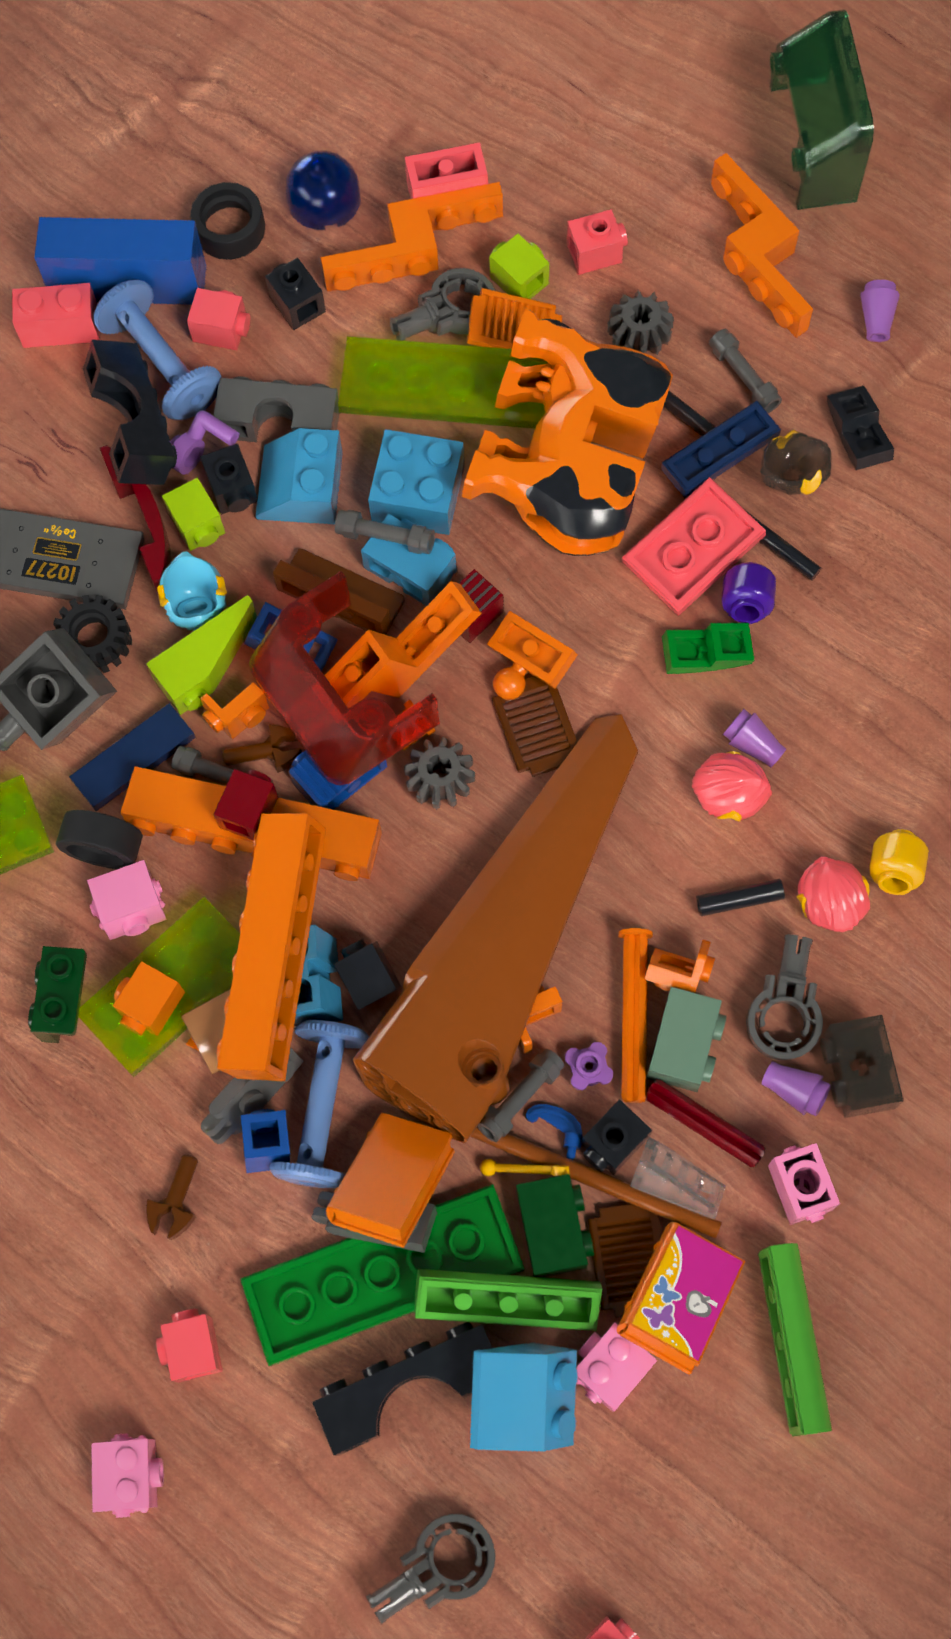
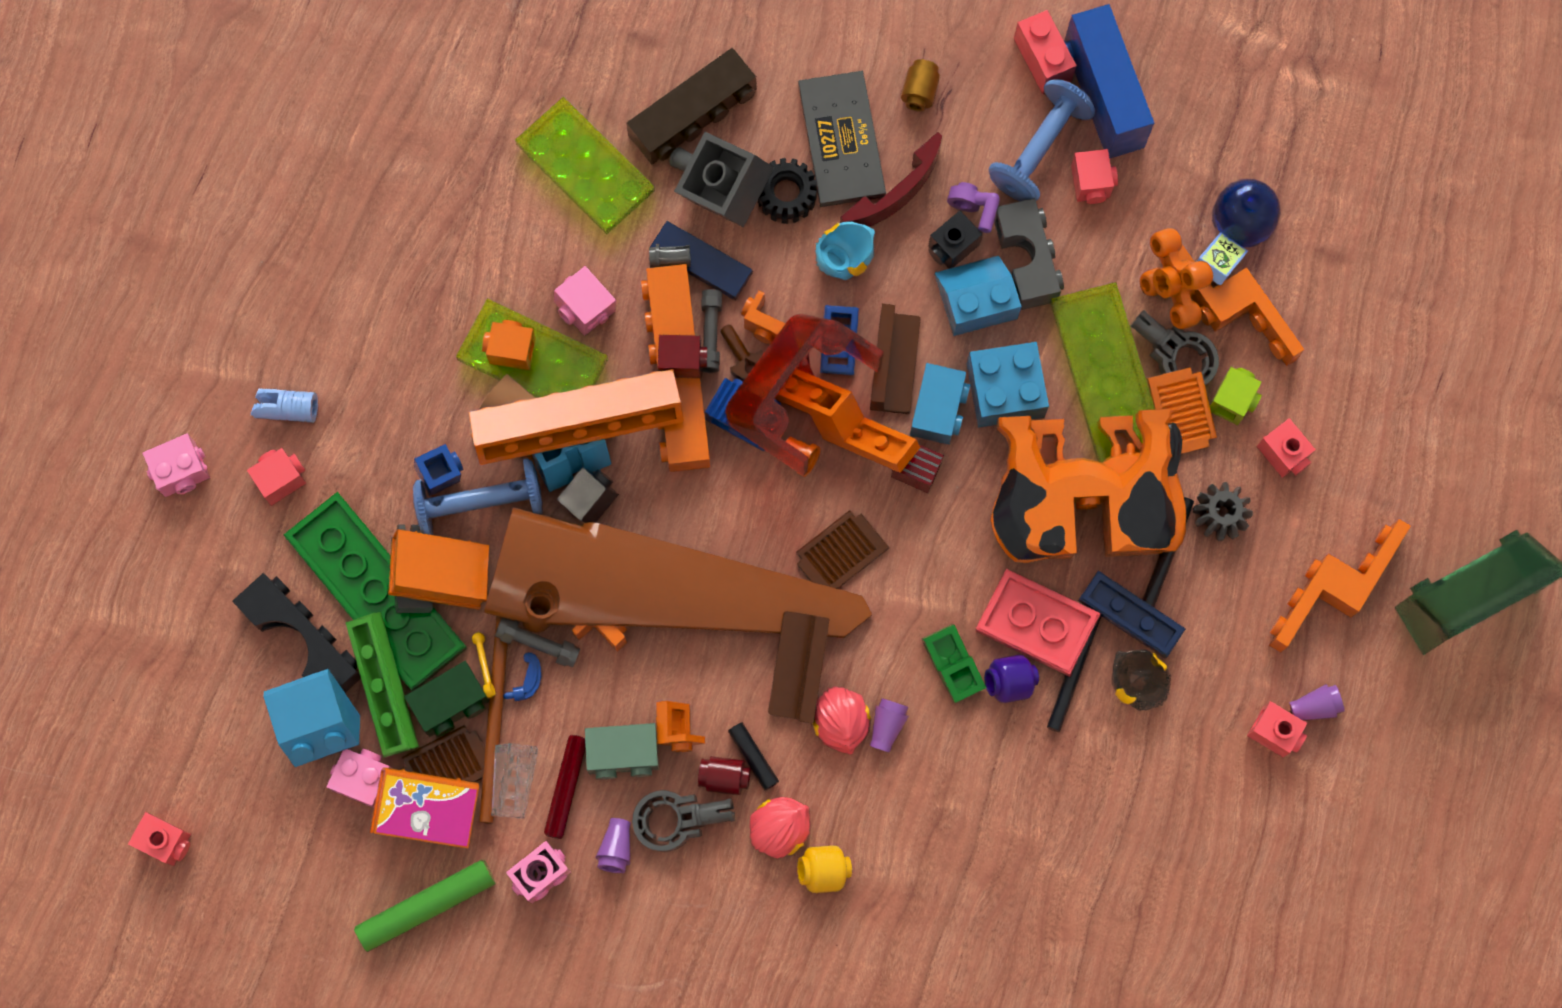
camera: 65 degrees right, 5 degrees up
dark green bracket [28,946,87,1043] -> none
black tyre [56,810,143,869] -> none
black arch [83,340,177,485] -> none
lime slope [146,595,257,715] -> none
reddish brown bar [146,1154,198,1240] -> none
lime brick [162,477,225,551] -> none
black tyre [190,182,265,260] -> none
dark grey hinge [201,1048,304,1144] -> none
black brick [265,257,326,331] -> none
dark grey bar [335,510,435,554] -> none
dark grey pin [366,1514,495,1624] -> none
dark grey gear [404,737,475,810] -> none
coral brick [405,142,488,199] -> none
orange plate [487,610,578,700] -> none
medium lavender plate [565,1042,613,1090] -> none
black brick [581,1099,652,1175] -> none
orange axle [618,928,653,1103] -> none
dark grey bar [709,329,782,413] -> none
clear smoke brick [820,1015,904,1118] -> none
black slope [827,385,894,470] -> none
none -> light blue hinge [251,389,318,423]
none -> dark grey pin [649,244,691,268]
none -> dark red brick [698,756,751,795]
none -> reddish brown panel [768,611,830,723]
none -> pearl gold brick [901,59,940,112]
none -> orange gear [1139,228,1213,330]
none -> tile [1197,232,1248,285]
none -> coral brick [1247,701,1307,757]

